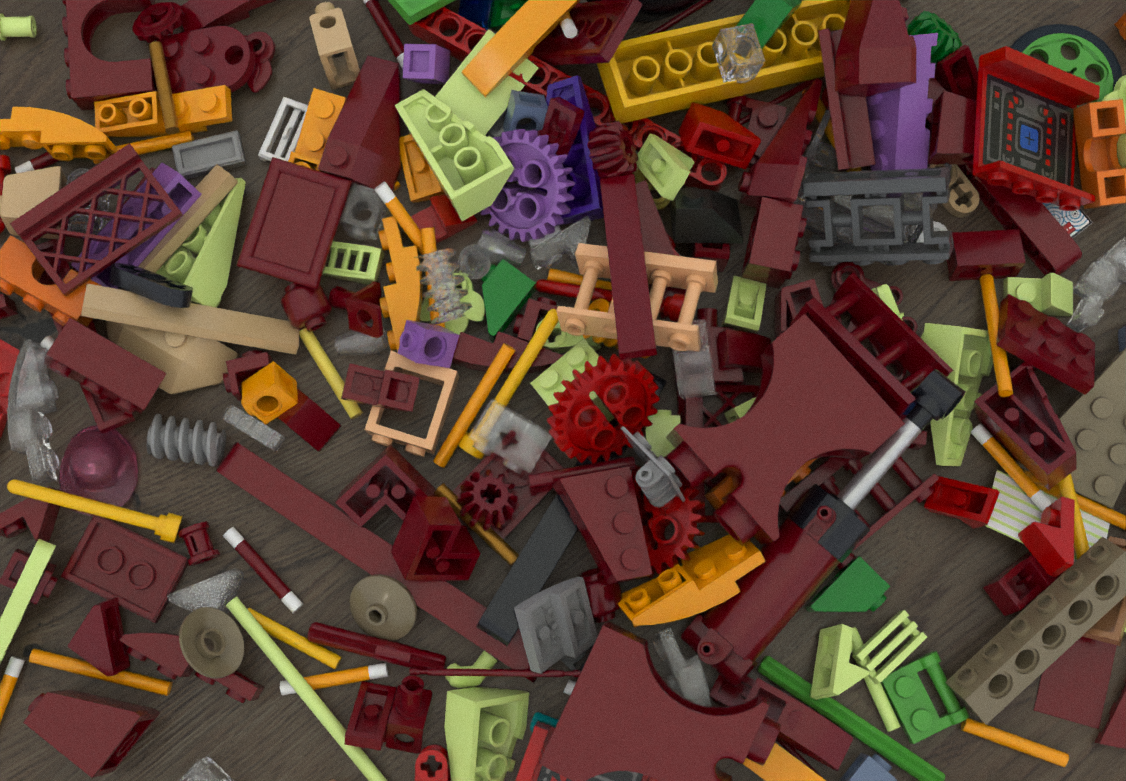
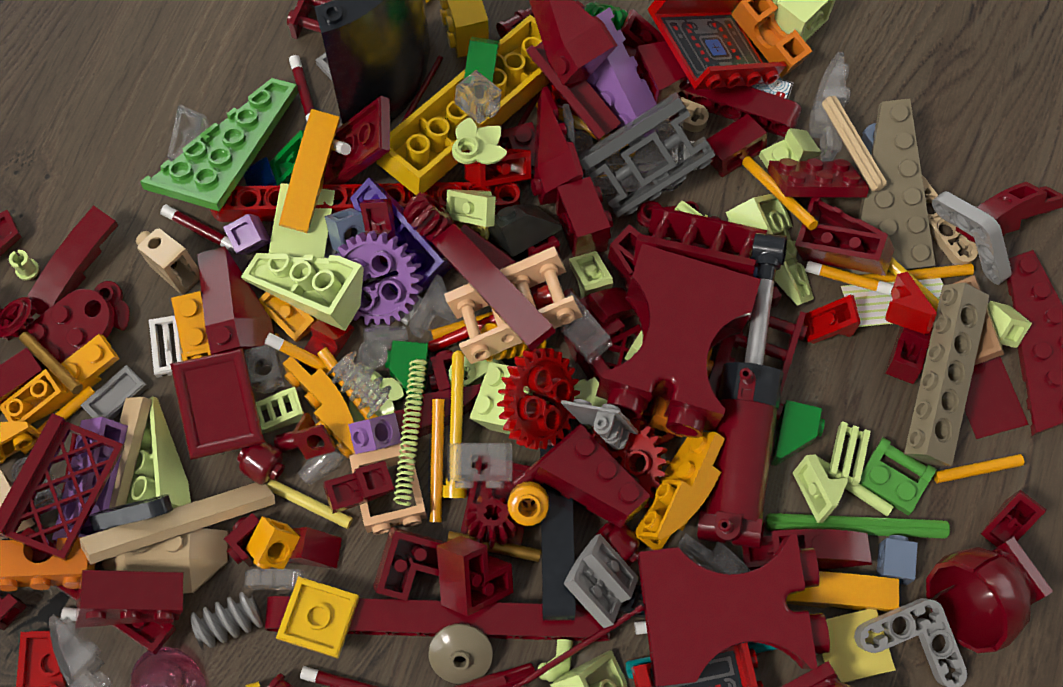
camera: 30 degrees left, 10 degrees down
none -> yellow tile [276,576,360,659]
none -> yellowish green piece [393,359,427,506]
none -> yellowish green plate [452,118,507,165]
none -> light orange head [508,482,549,526]
none -> tan axle [822,96,887,192]

